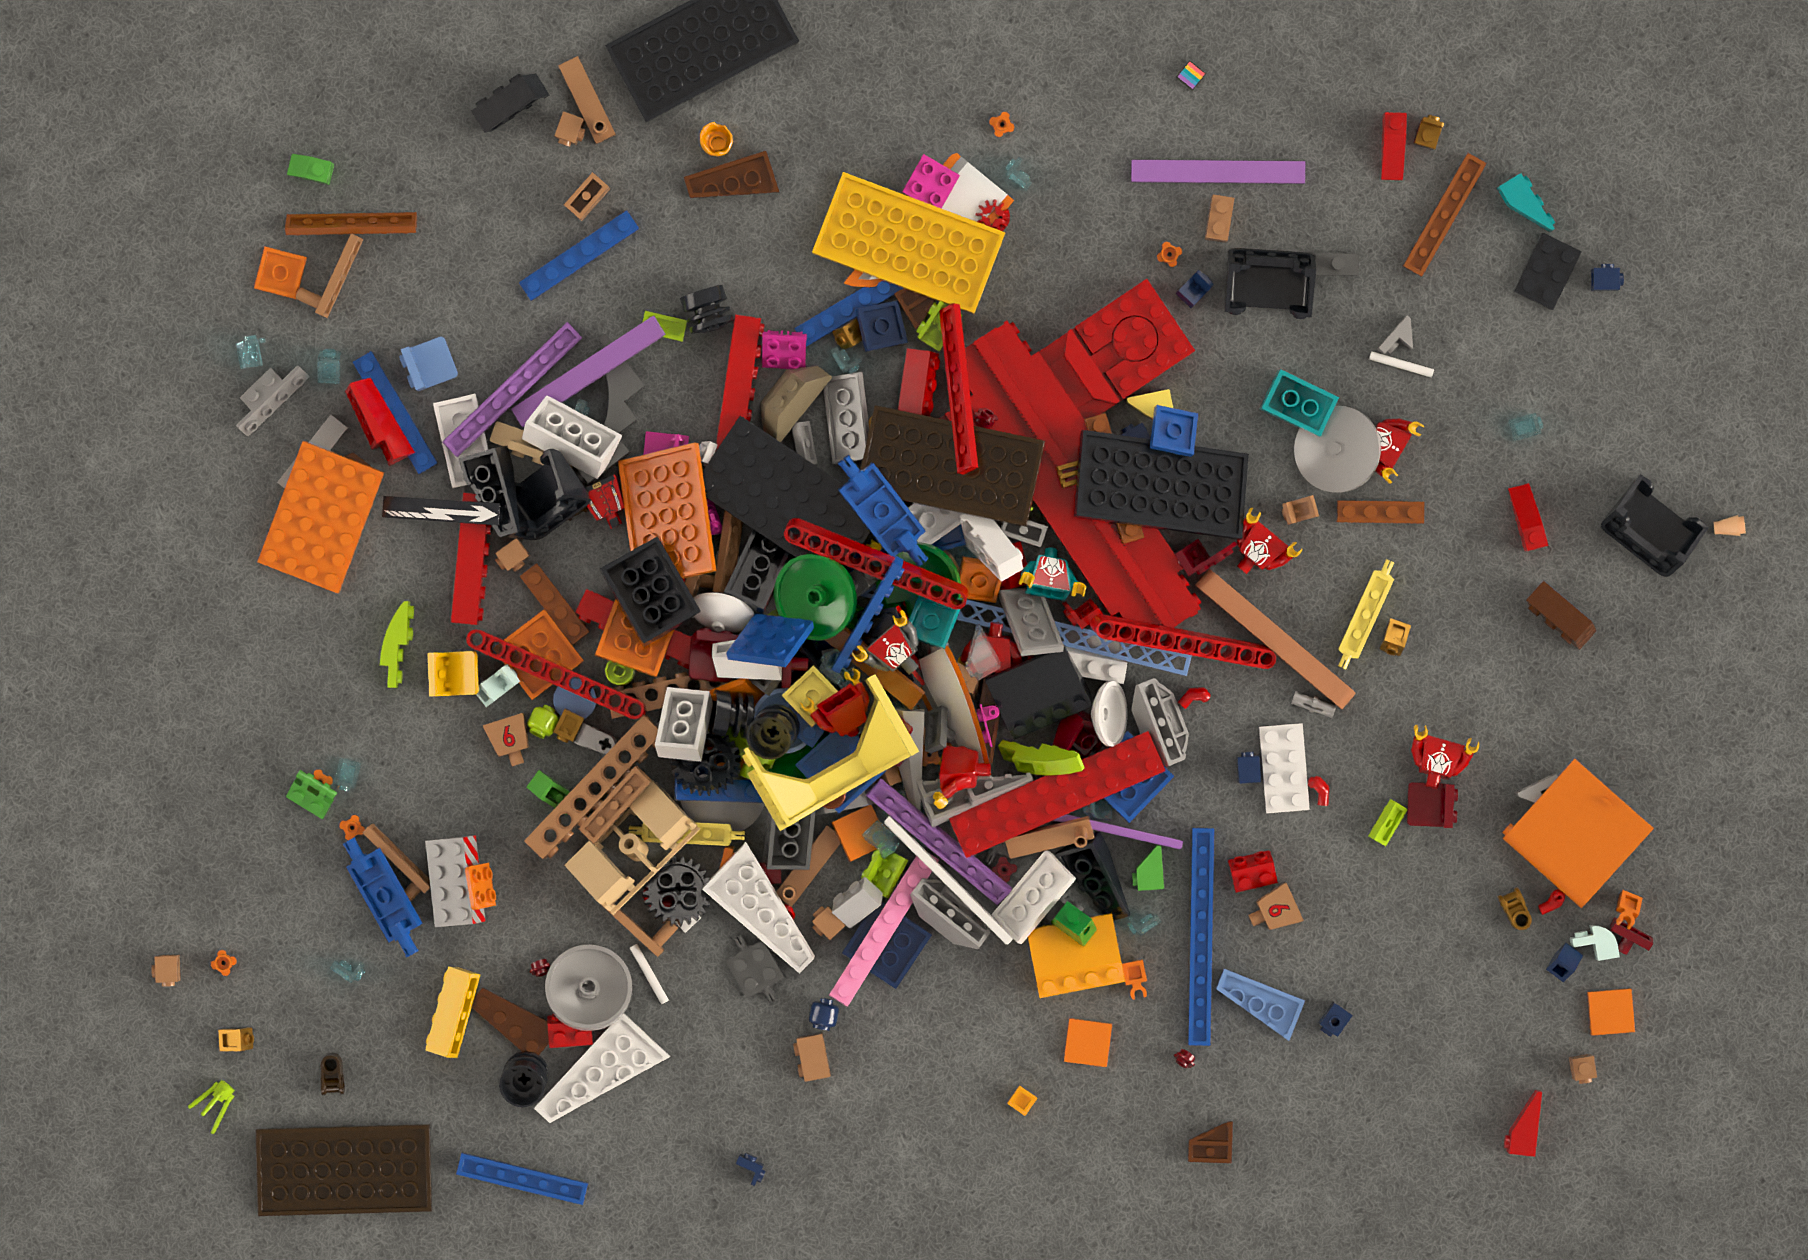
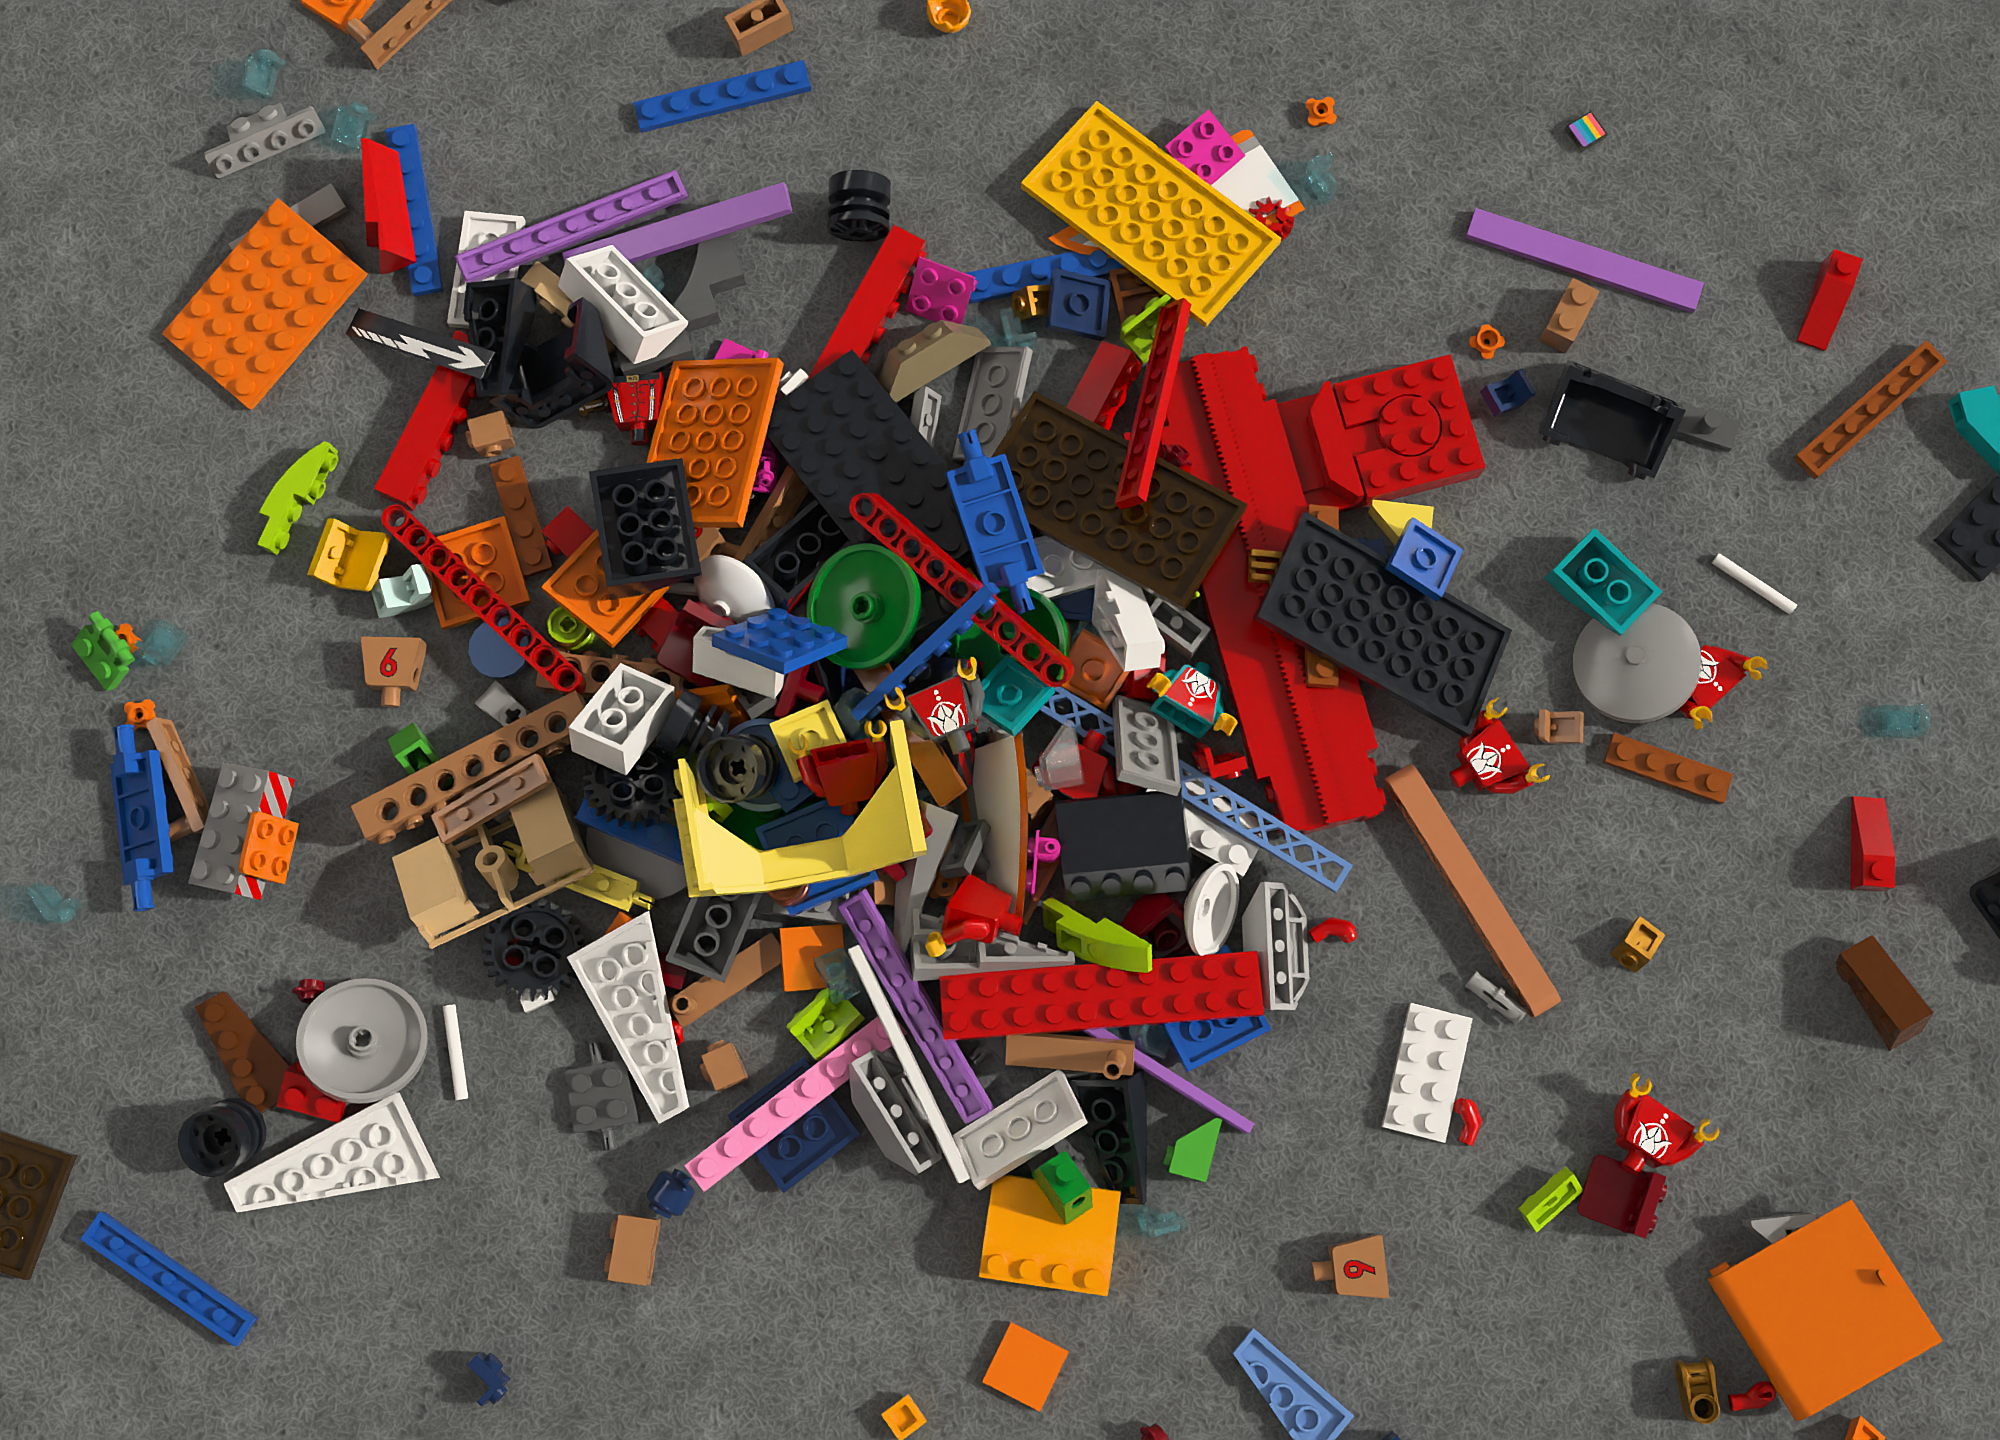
camera: 20 degrees right, 10 degrees down
medium blue bracket [399,337,458,391] -> none
yellow brick [425,967,481,1058] -> none
lime head [527,705,559,739] -> none
pearl gold bracket [553,708,585,743] -> none
medium nougat piece [601,903,678,957] -> none
lime plate [642,311,687,342] -> none
reddish brown wing [684,151,780,198] -> none
light grey brick [832,877,883,928] -> none
dark red plate [991,857,1017,883] -> none
red beam [1090,614,1276,669] -> none
orange plate [1122,959,1147,999] -> none
dark red bracket [1175,539,1237,576] -> none
blue plate [1188,828,1214,1046] -> none
red bracket [1228,851,1278,893] -> none
dark blue brick [1236,752,1261,784] -> none
light yellow plate [1338,559,1394,669] -> none
light grey slope [1377,315,1413,355] -> none
pearl gold bracket [1414,115,1444,150] -> none

